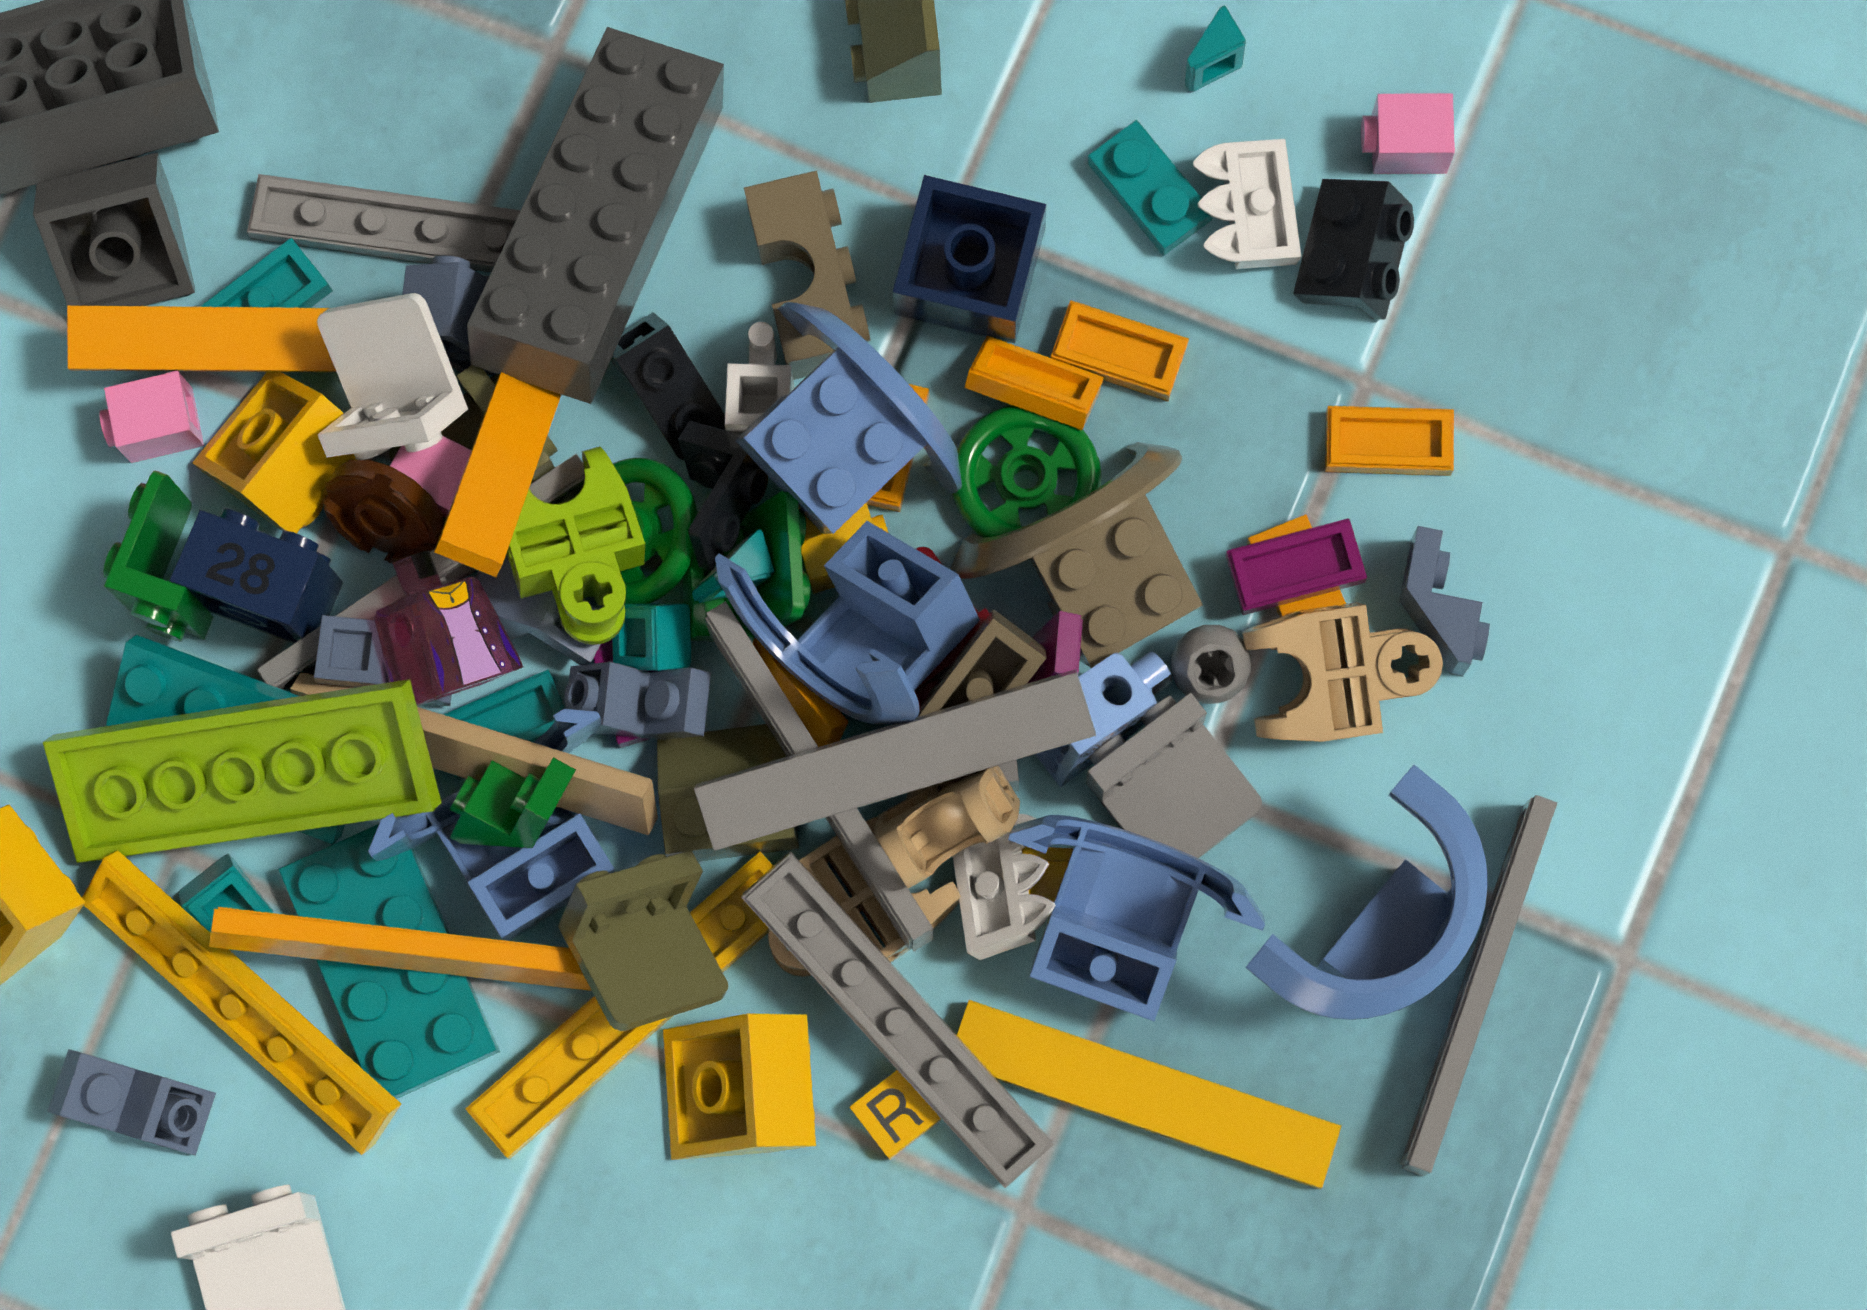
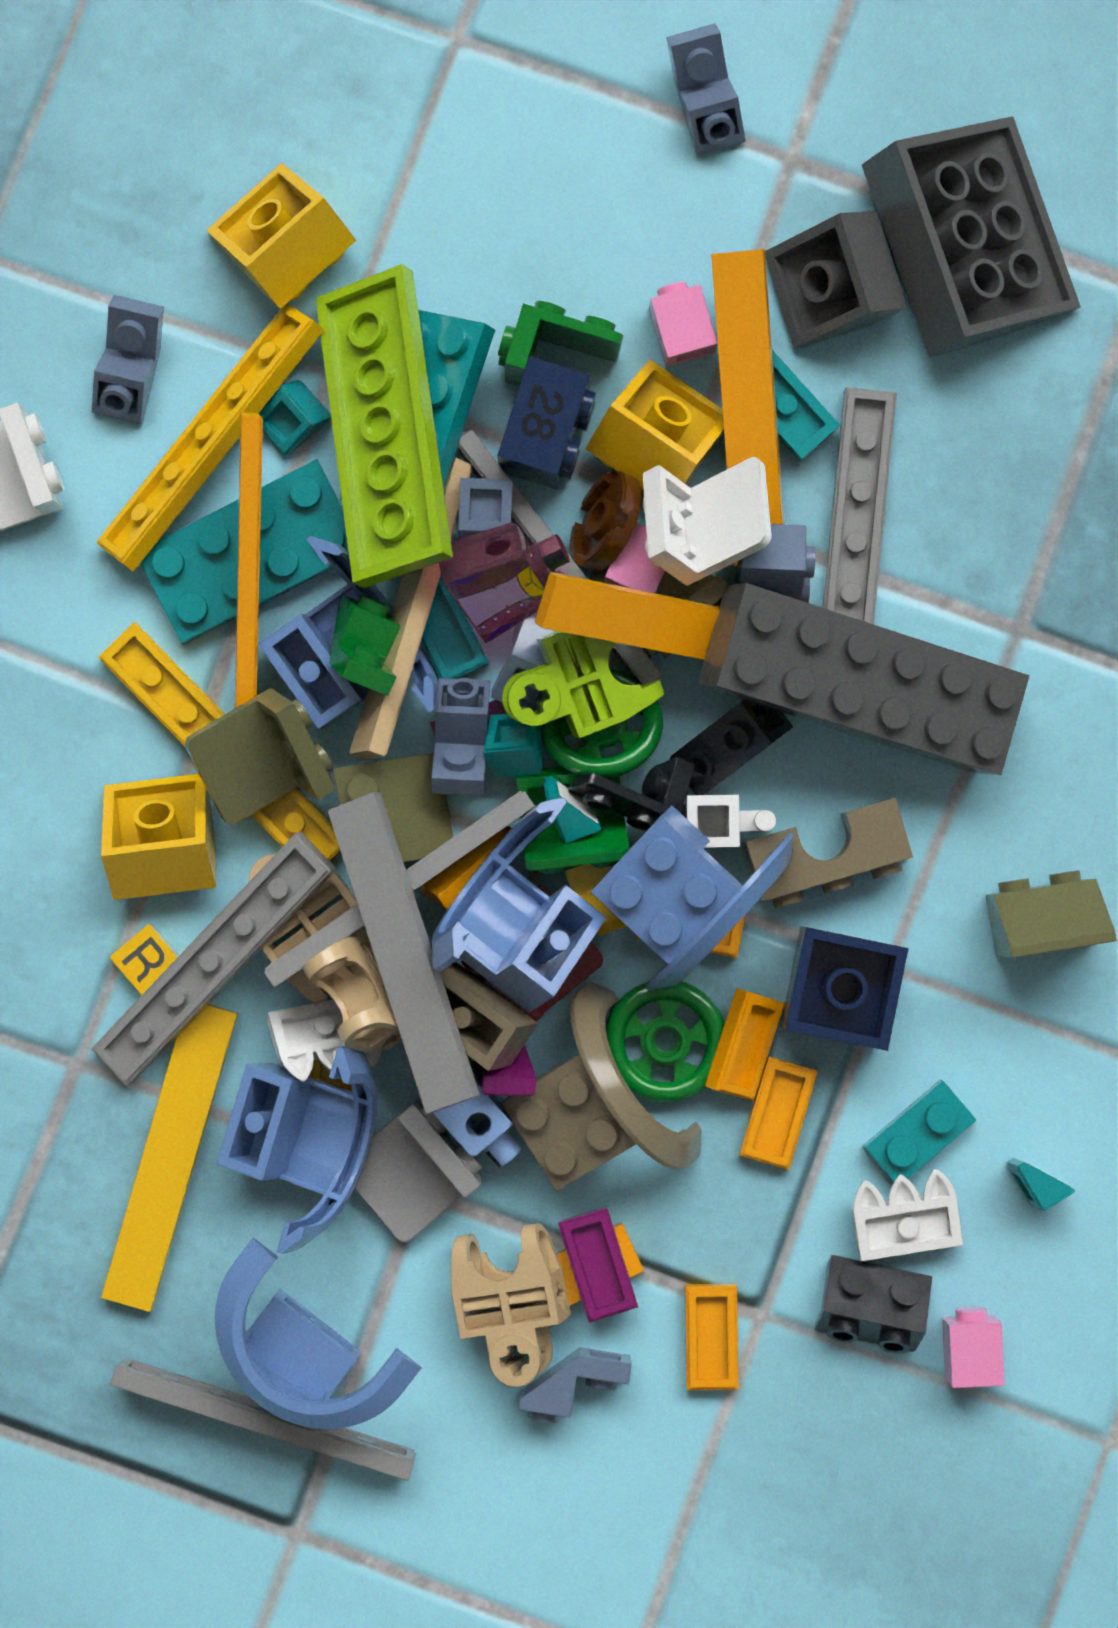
camera: 80 degrees right, 10 degrees up
light grey piece [1171,625,1251,704] -> none

